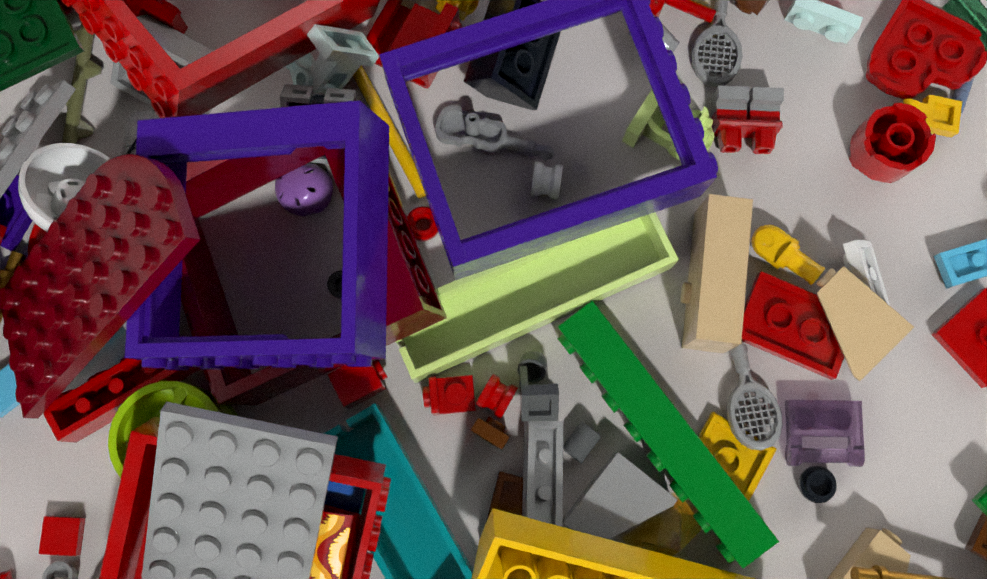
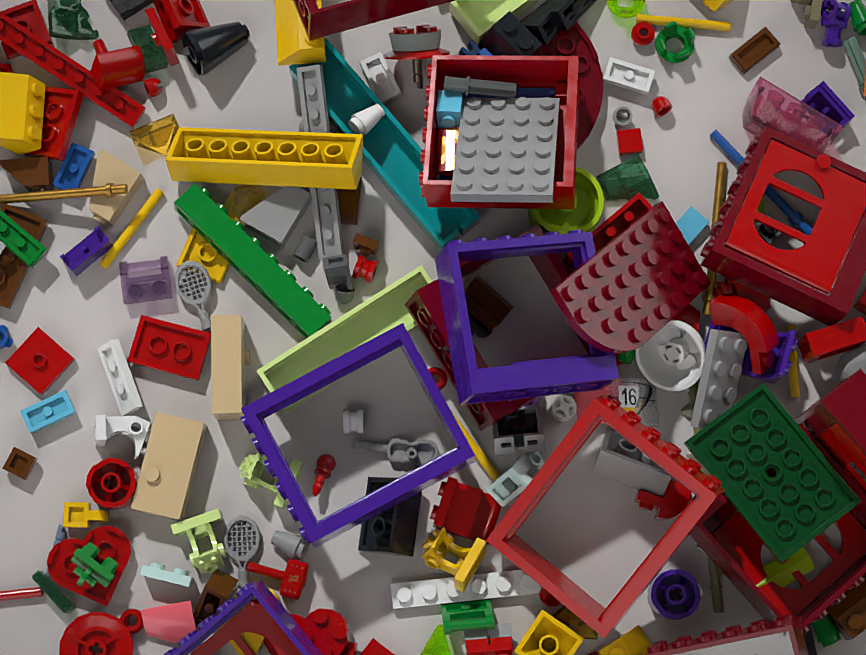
camera: 170 degrees right, 0 degrees up
red bracket [423,375,476,416] -> none
red hips [710,85,784,154] -> none
yellow arm [751,224,825,285] -> none
black plate [798,466,837,503] -> none
tan slope [817,266,914,381] -> none
none -> dark purple hinge [60,226,113,276]
none -> green hips [71,542,118,588]
none -> white tile [94,415,151,459]
none -> yellow piece [99,188,164,270]
none -> tan brick [131,412,207,521]
none -> yellowish green tile [171,509,227,574]
none -> red bar [312,454,336,497]
none -> reddish brown panel [464,276,514,330]
none -> clear green slope [596,154,659,201]

